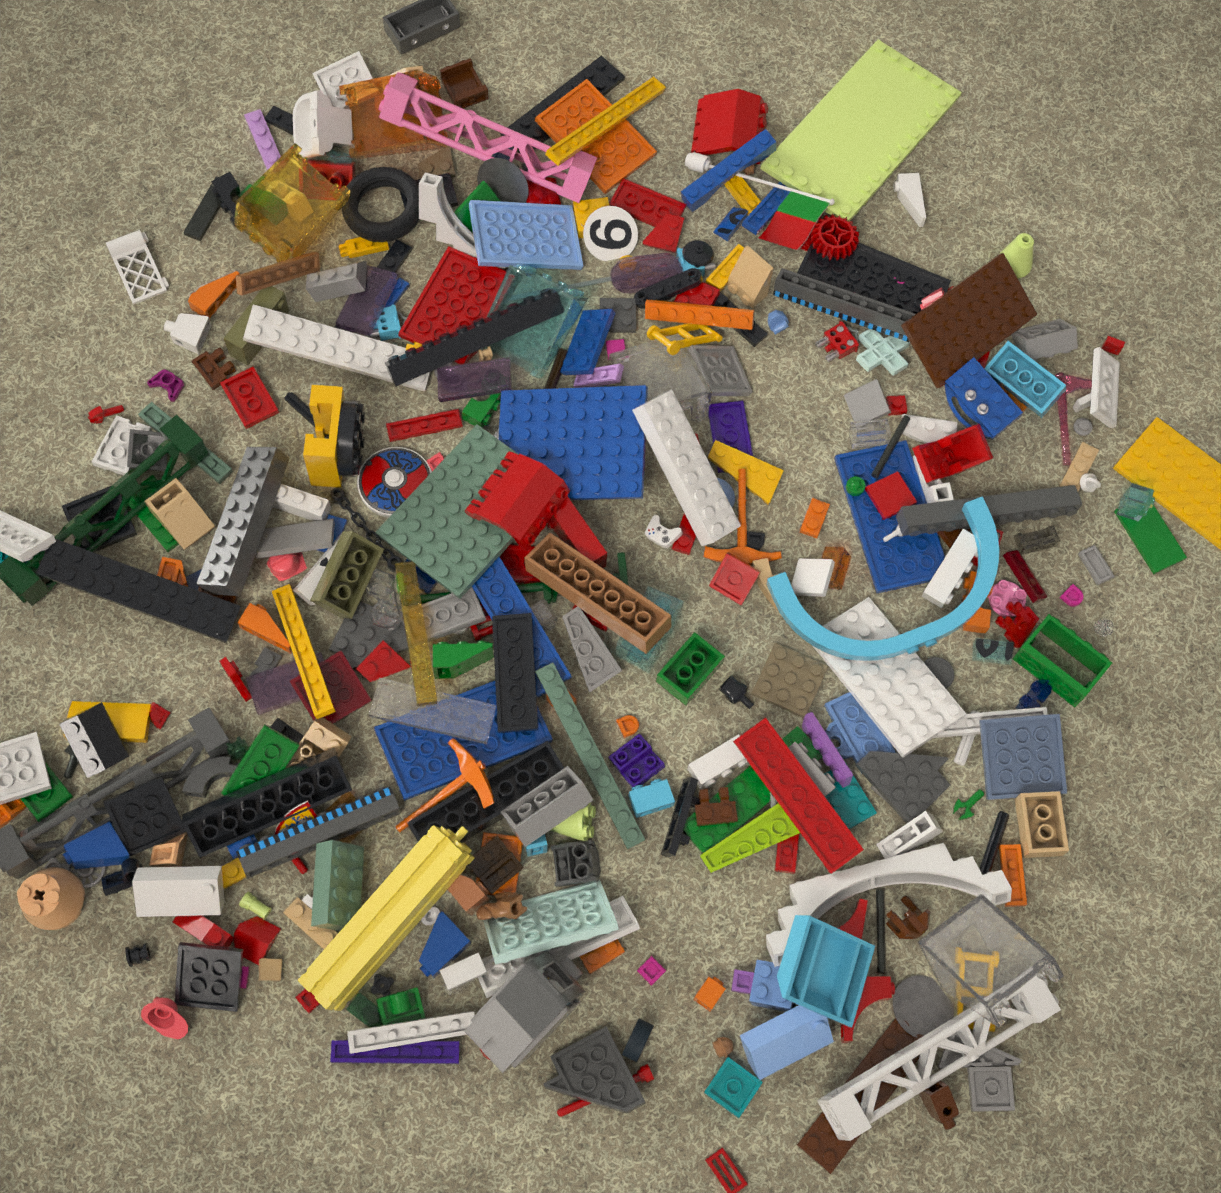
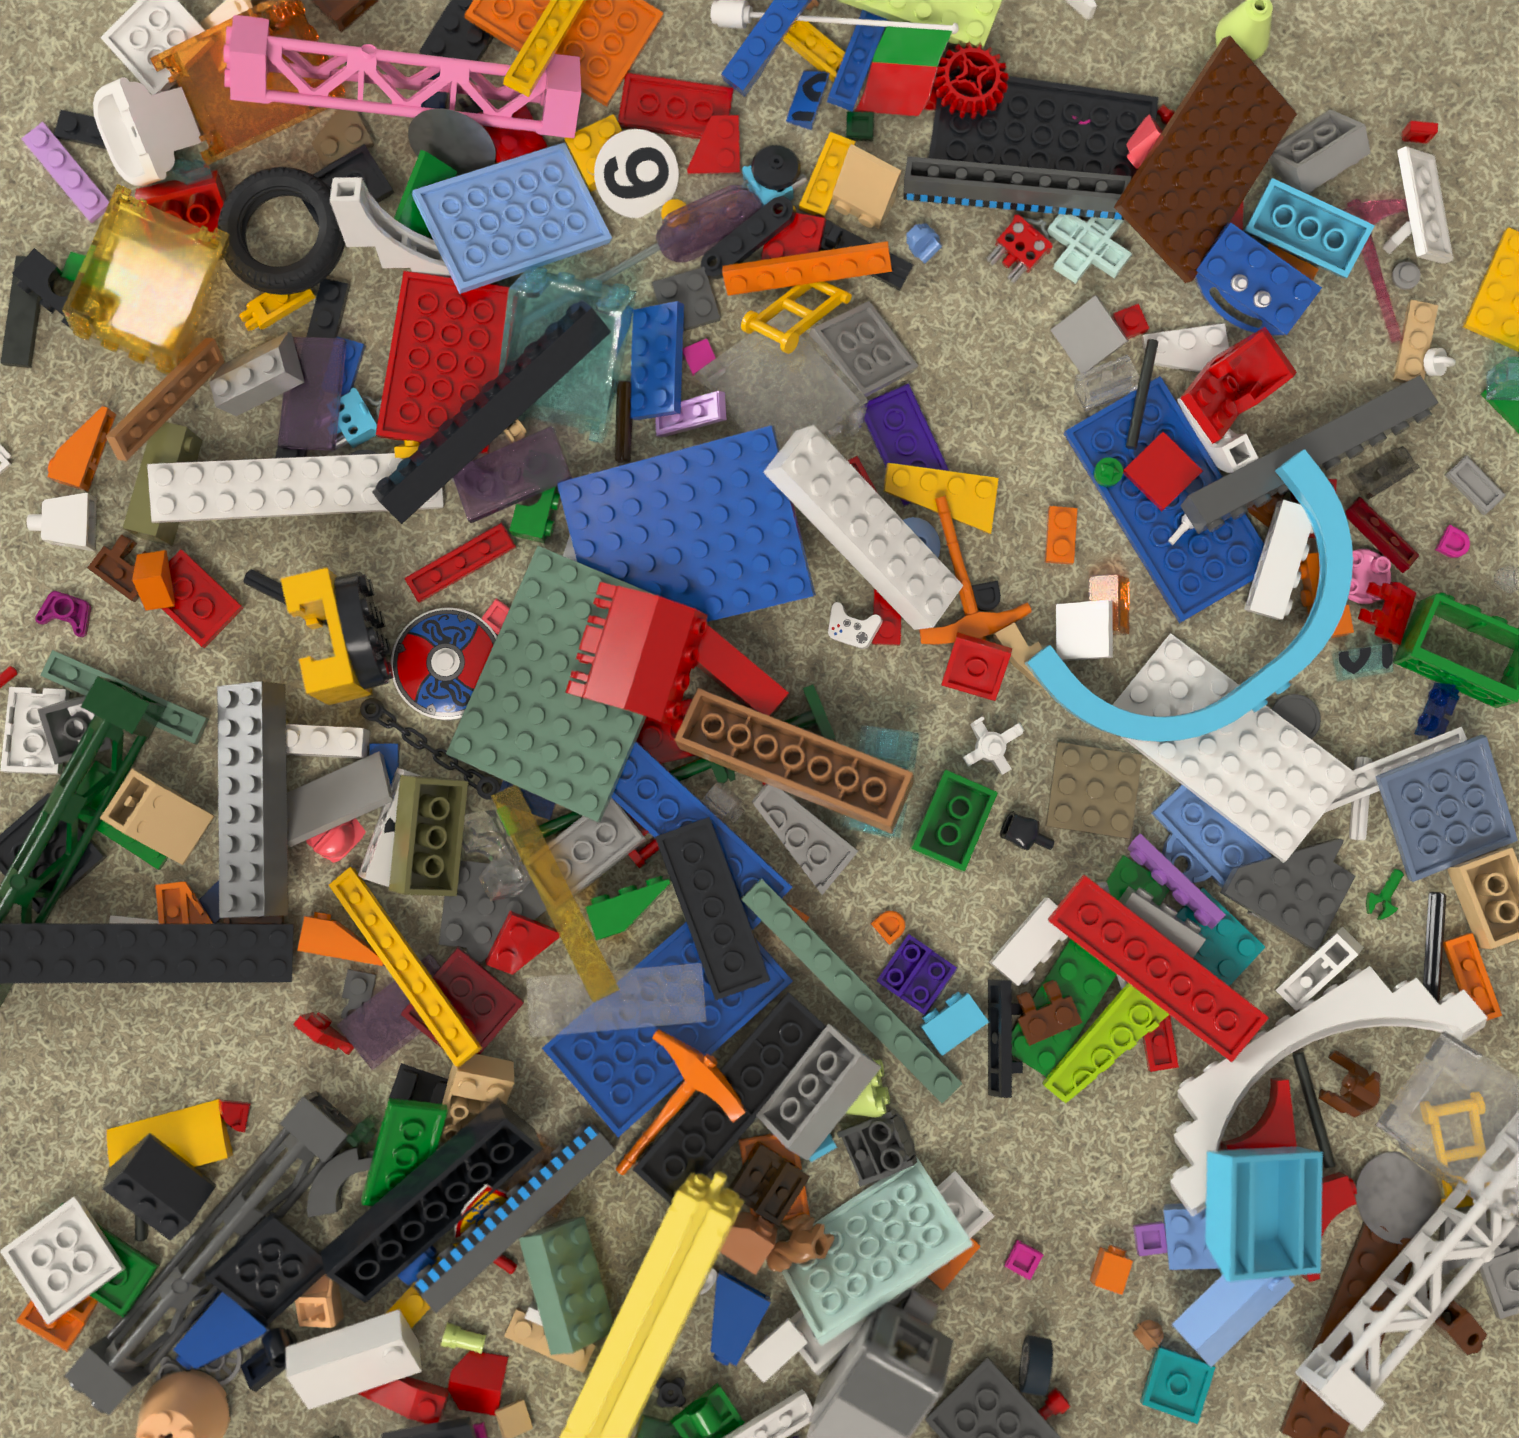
camera: 15 degrees left, 15 degrees up
none -> orange slope [132,550,175,611]
none -> dark green tile [846,111,874,141]
none -> white piece [963,716,1025,775]

